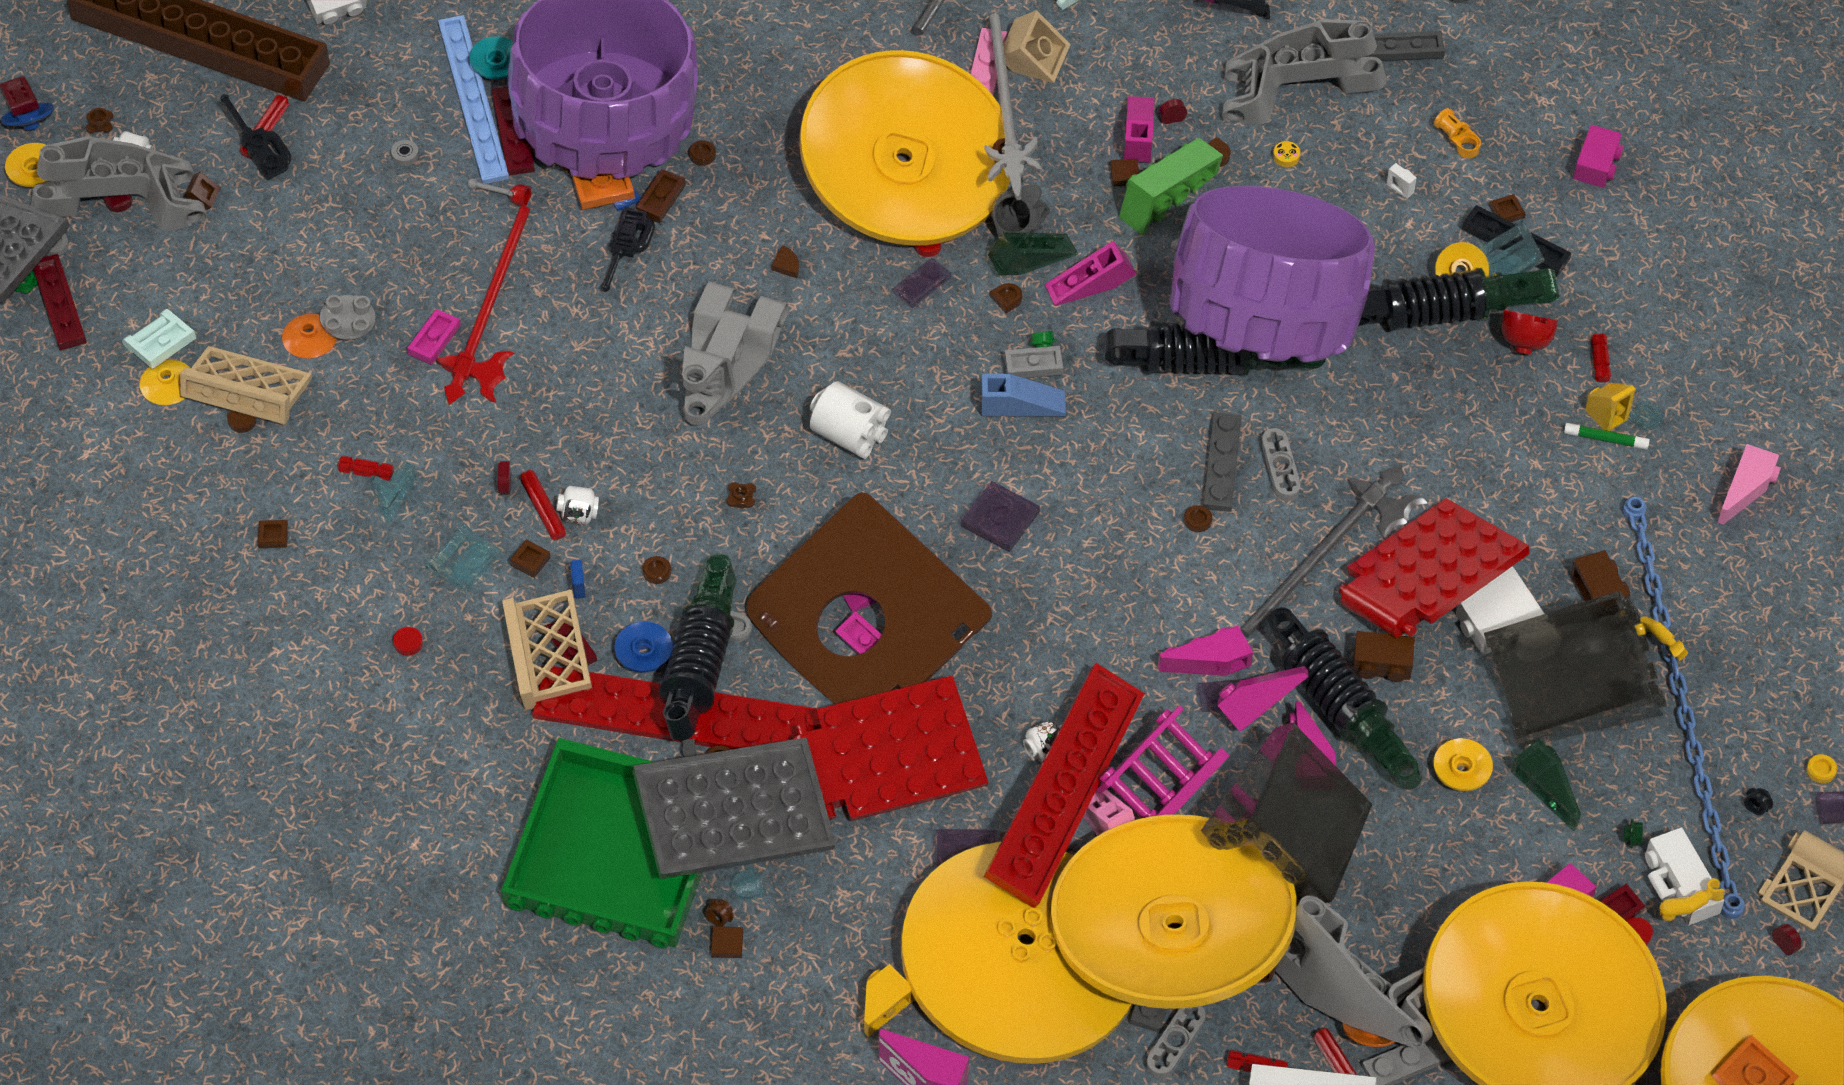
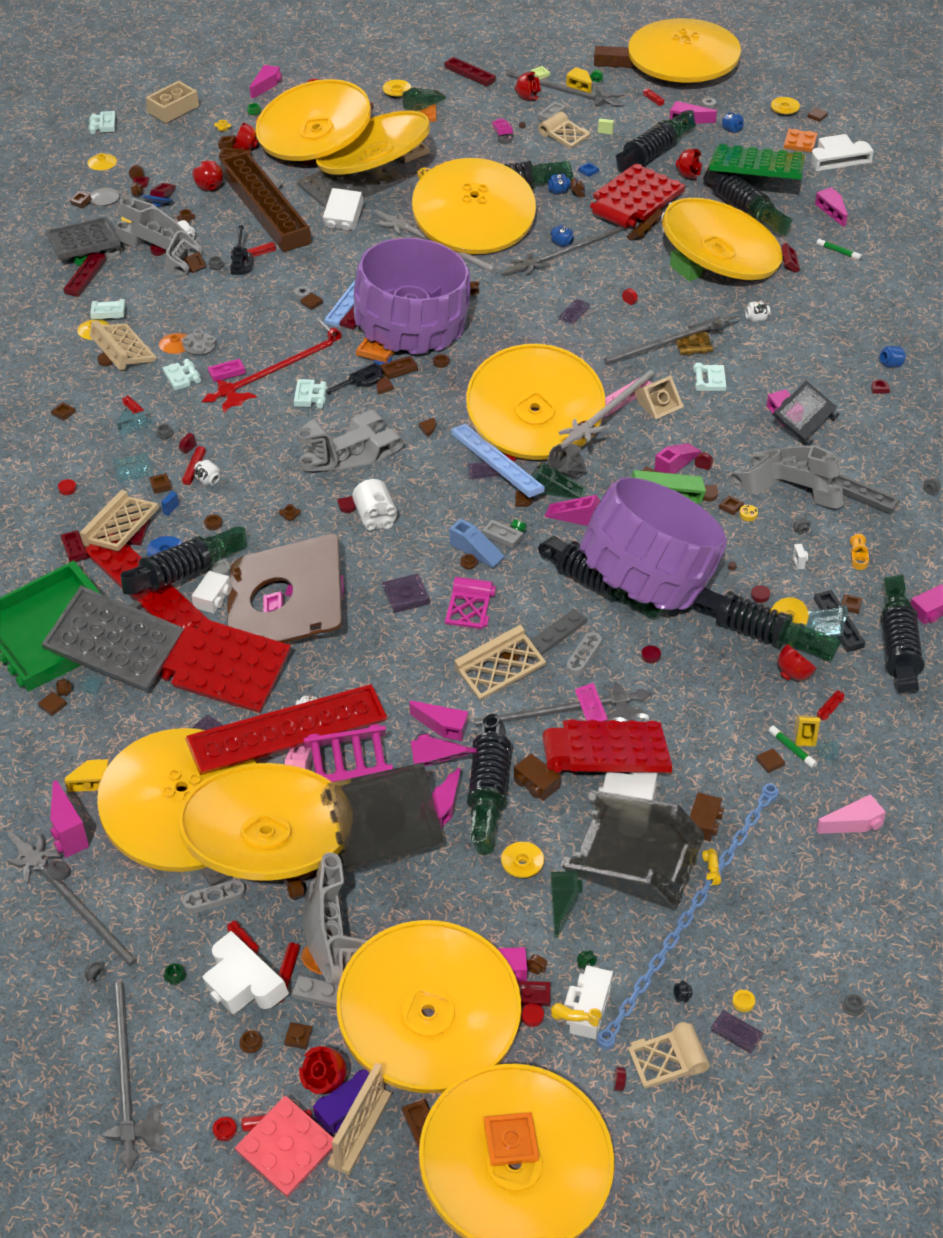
camera: 40 degrees right, 10 degrees down
none -> dark red plate [60,530,88,563]
none -> dark grey plate [156,424,173,439]
none -> light aqua plate [163,359,201,391]
none -> red cylinder [192,161,223,191]
none -> white brick [192,571,232,614]
none -> dark grey plate [208,256,224,269]
none -> light aqua plate [294,379,327,408]
none -> reddish brown tile [300,293,323,310]
none -> dark red tile [337,496,357,513]
none -> reddish brown tile [377,376,394,395]
none -> dark pink piece [445,577,496,629]
none -> light blue tile [451,424,544,498]
none -> tan fence [454,624,546,700]
none -> reddish brown plate [460,554,478,570]
none -> reddish brown plate [526,954,547,975]
none -> dark pink plate [575,683,608,721]
none -> dark red tile [641,645,661,664]
none -> reddish brown tile [719,495,744,516]
none -> dark red tile [751,585,770,603]
none -> reddish brown tile [756,748,785,773]
none -> dark grey plate [793,518,811,534]
none -> black piece [880,574,925,694]

